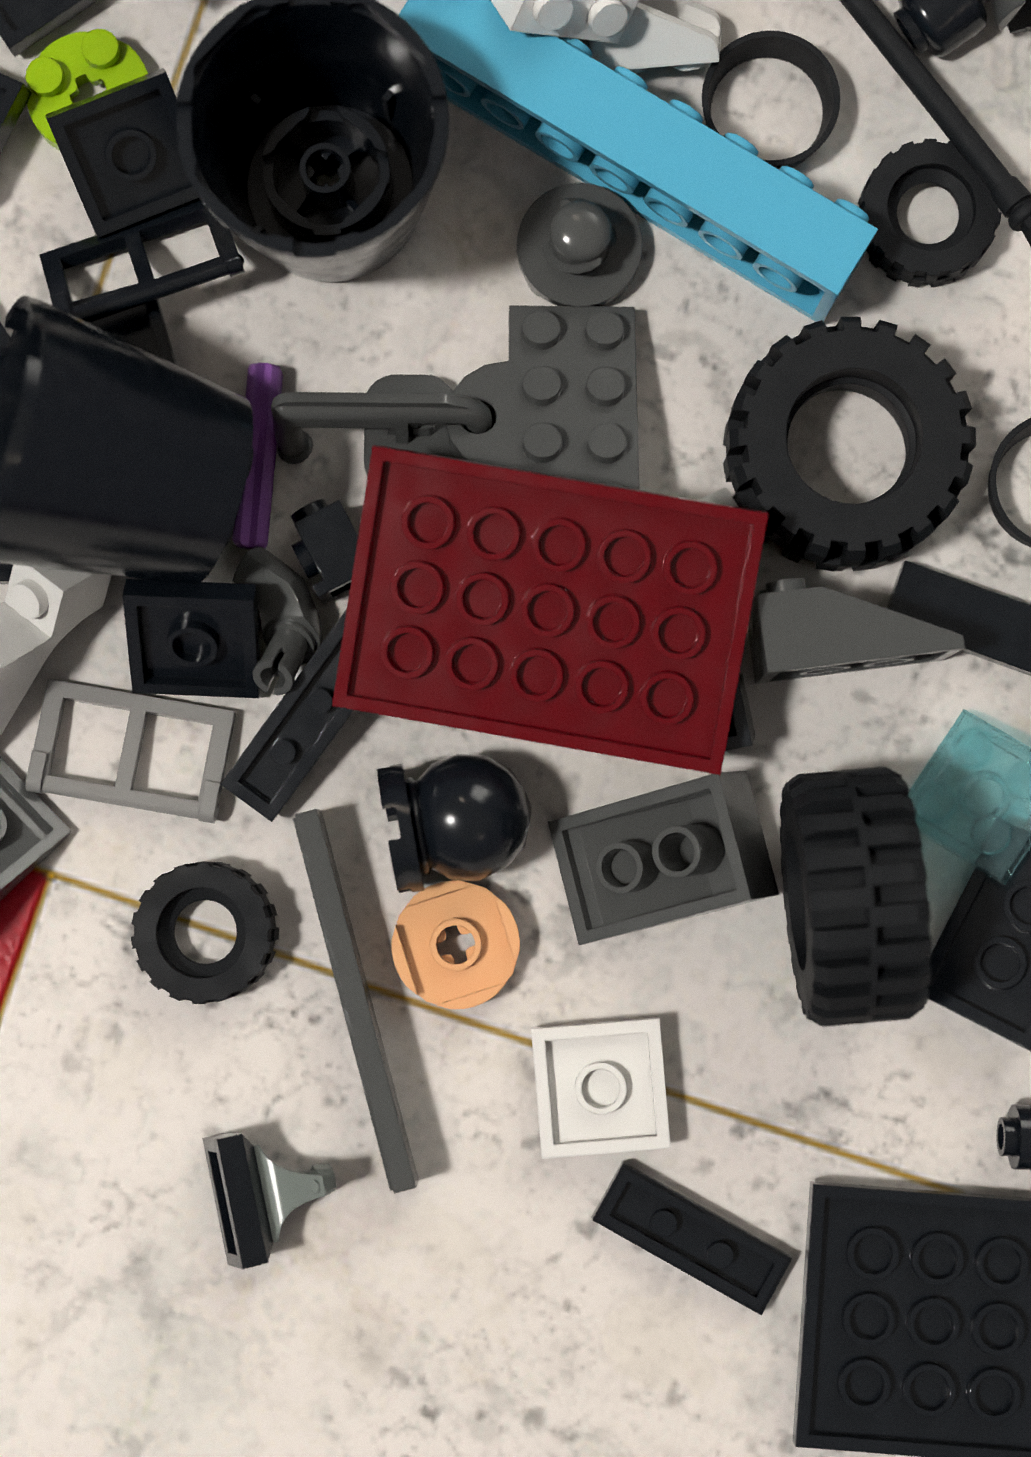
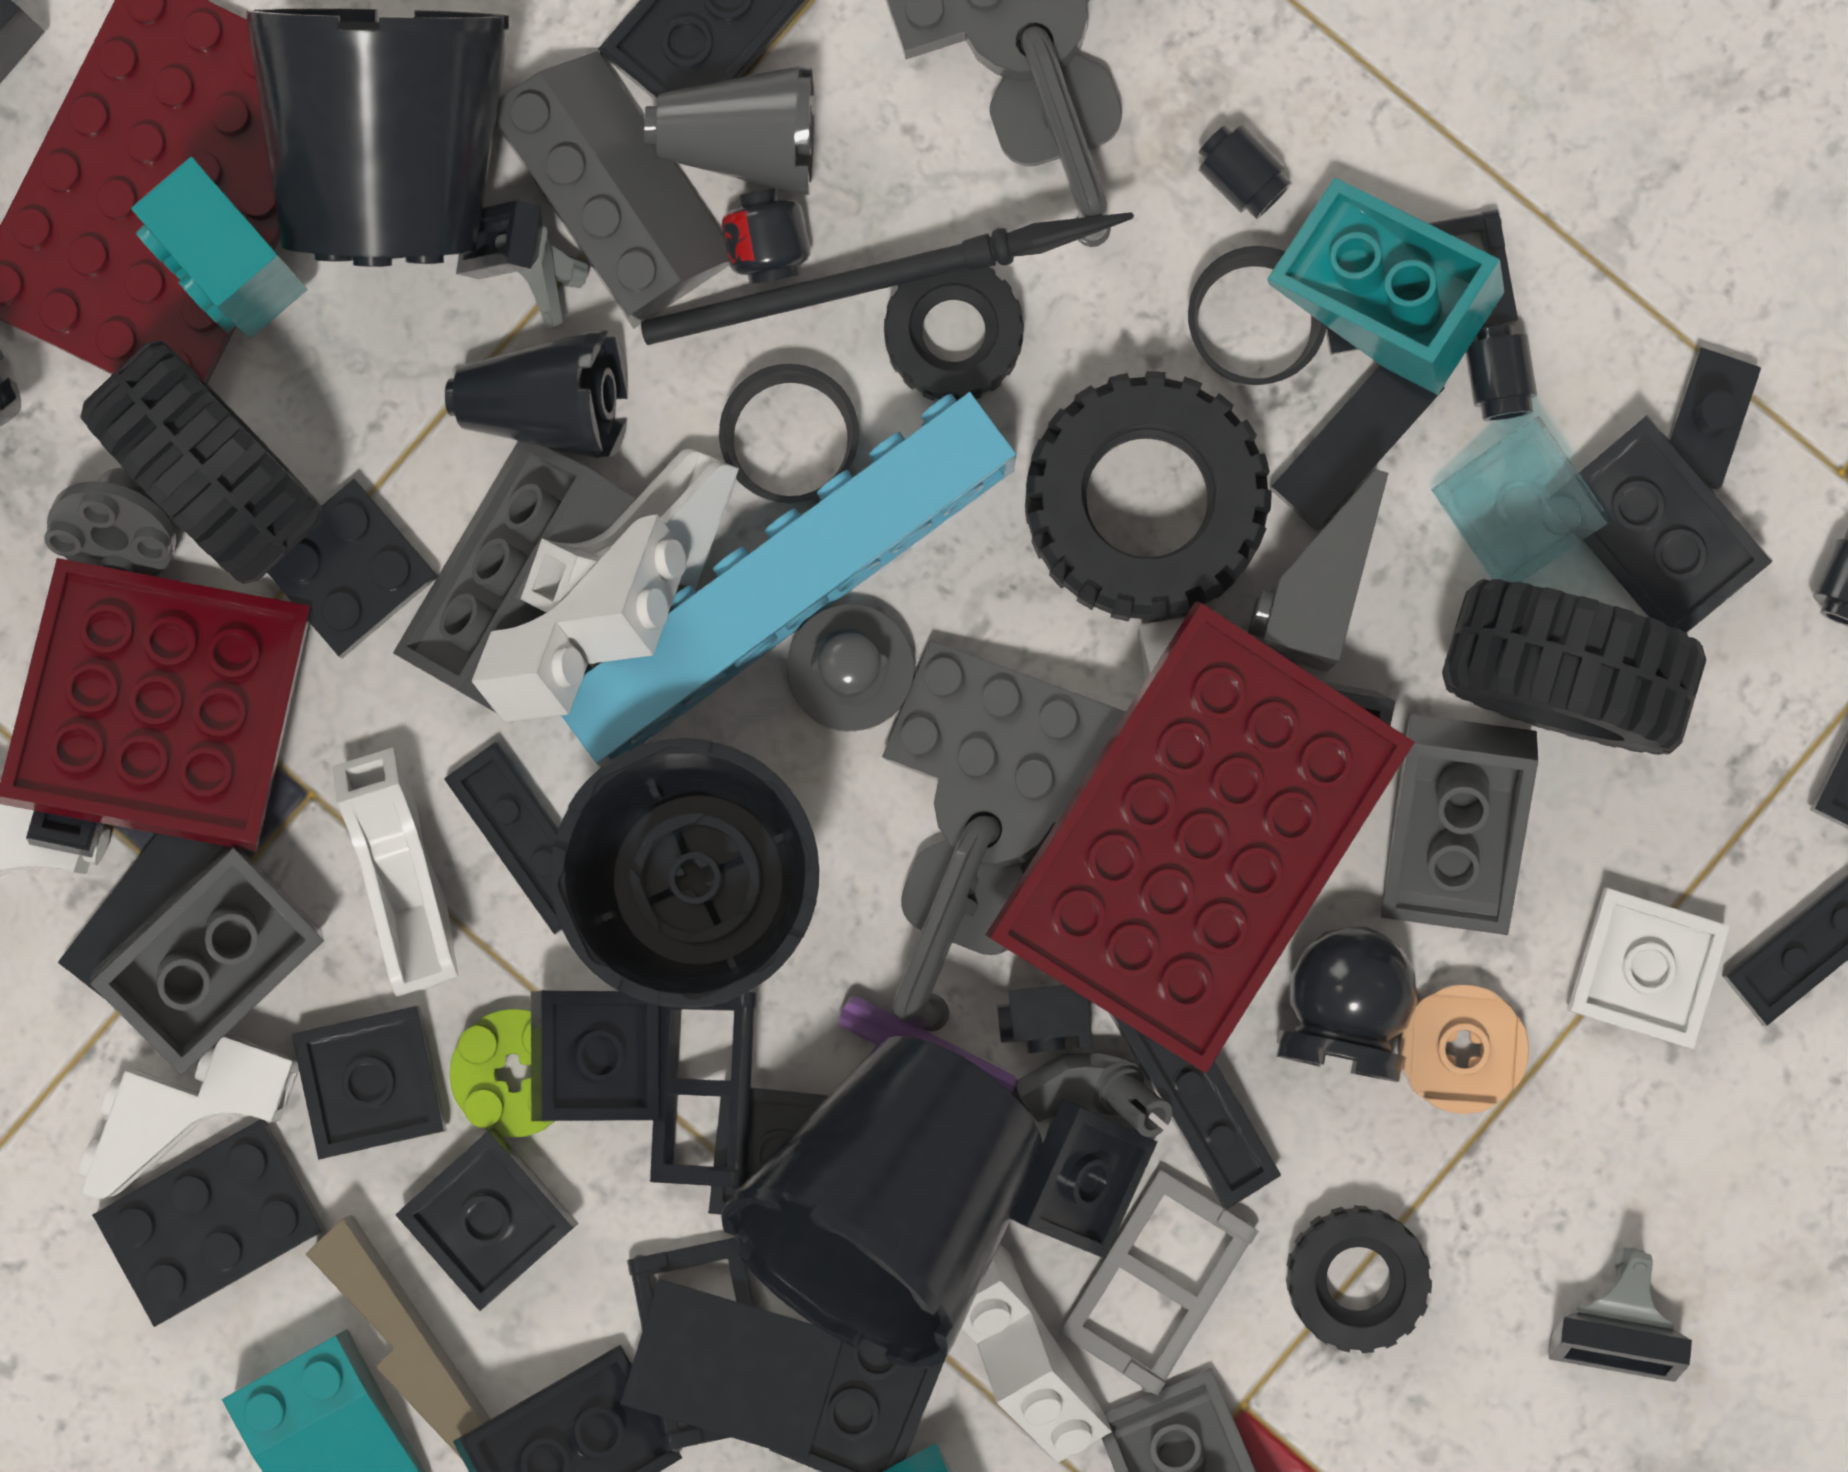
camera: 65 degrees left, 0 degrees up
dark grey tile [293,809,419,1194] -> none

